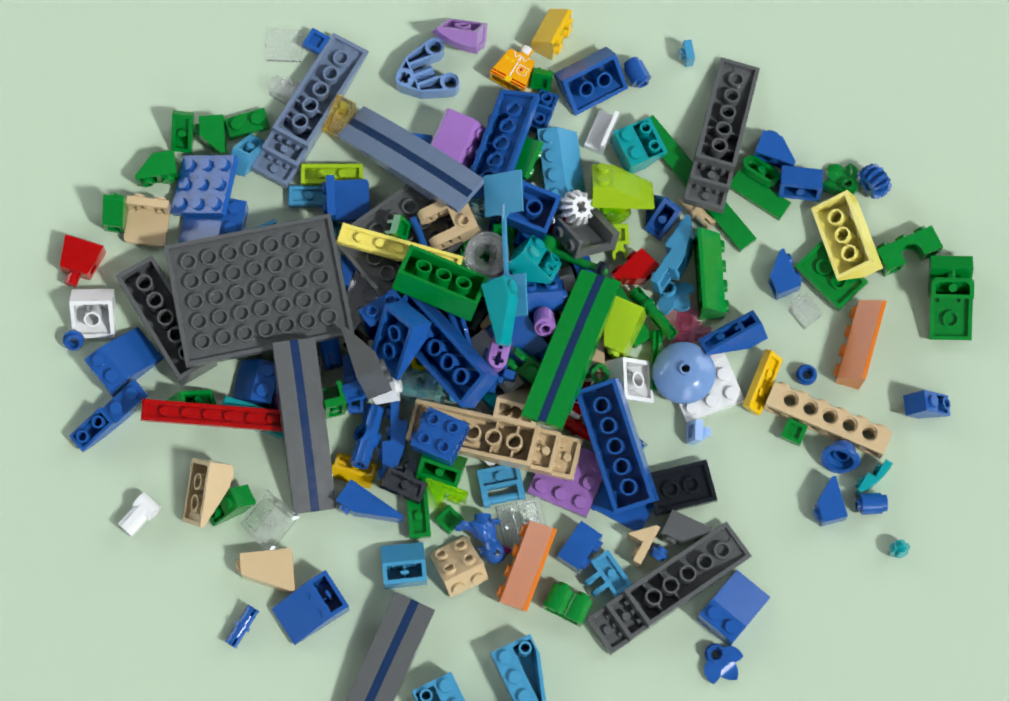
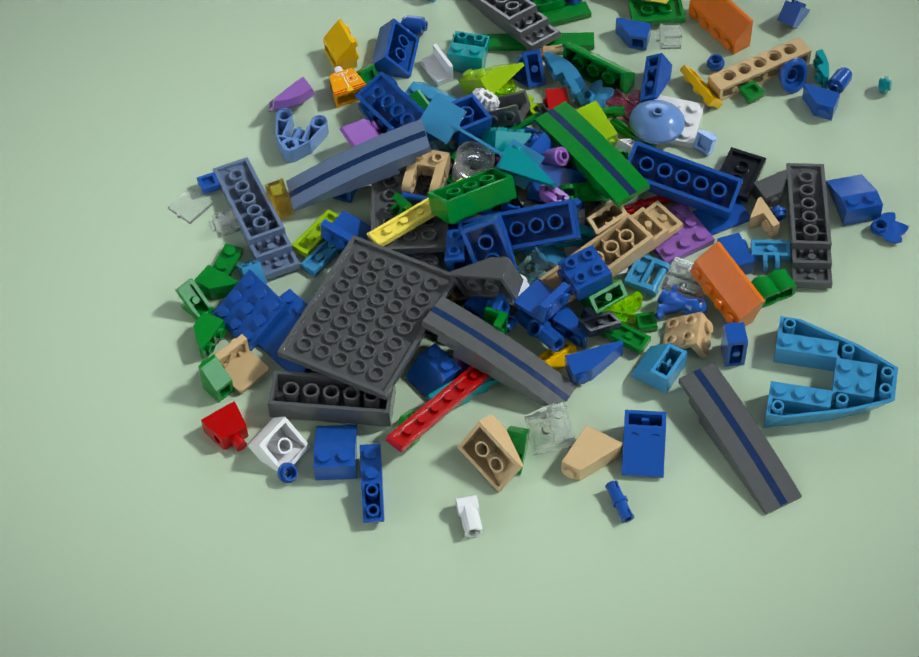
camera: 45 degrees left, 20 degrees down
none -> blue bracket [514,280,570,324]
none -> blue brick [720,322,748,367]

